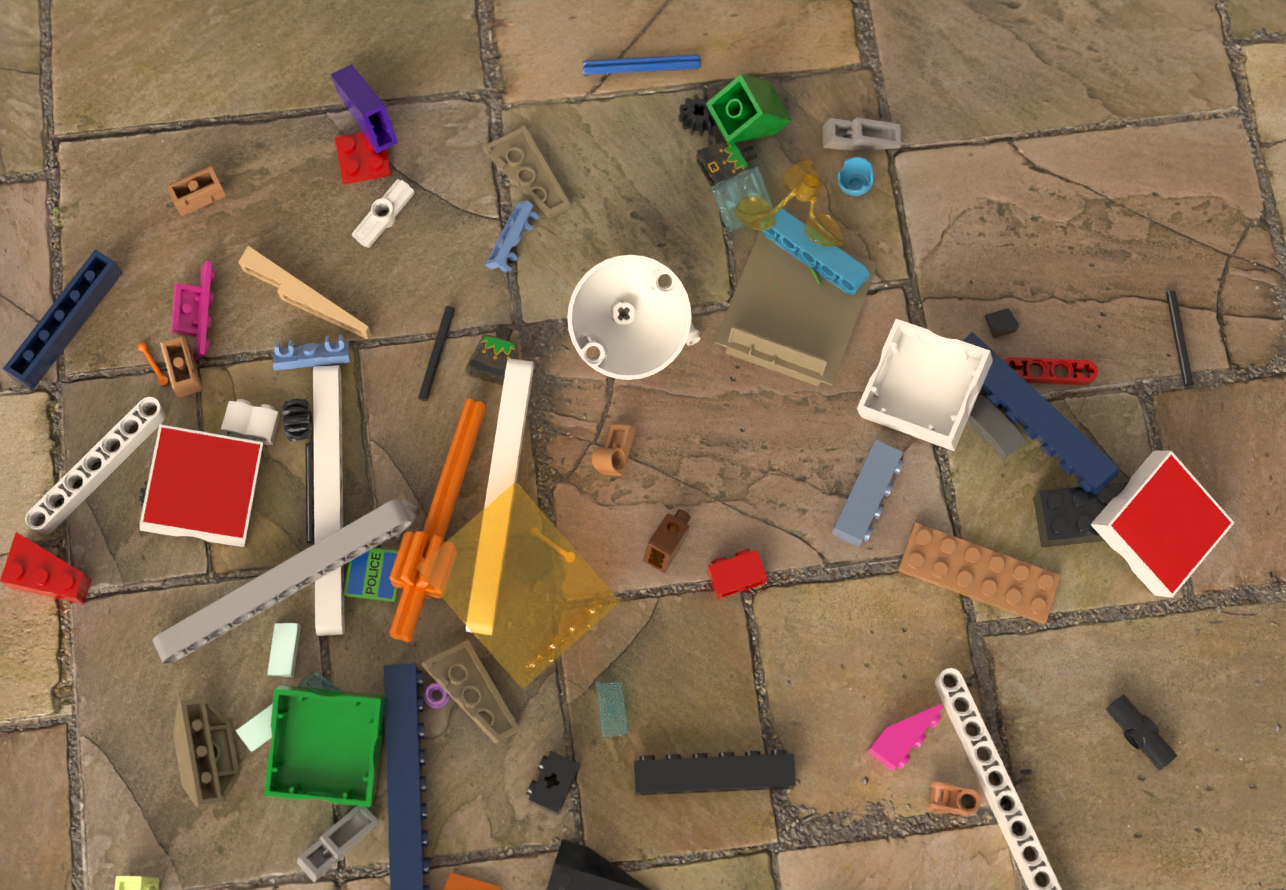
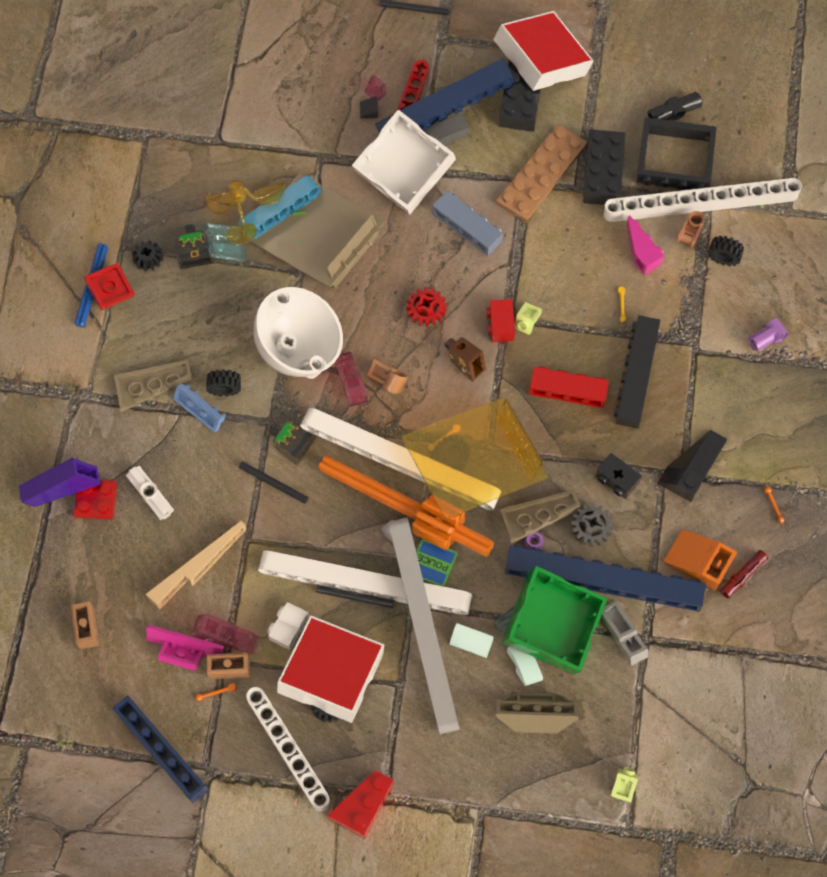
camera: 70 degrees left, 5 degrees down
medium blue plate [273,335,350,371] -> none
black gear [282,398,313,442] -> none
clear light blue panel [596,681,628,738] -> none
green slope [706,74,792,143] -> none
light grey slope [822,117,901,150] -> none
dark azure hair [838,156,875,197] -> none
none -> red plate [84,263,135,311]
none -> clear pink slope [191,614,259,654]
none -> black tyre [206,369,241,397]
none -> clear pink slope [334,352,368,407]
none -> clear pink slope [365,75,386,101]
none -> red gear [406,287,447,327]
none -> yellowish green bracket [514,302,542,335]
none -> red brick [529,366,609,409]
none -> dark grey gear [571,504,614,547]
none -> black brick [583,129,625,205]
none -> yellow hinge [618,287,627,323]
none -> black window [636,118,717,190]
none -> black tyre [708,236,744,266]

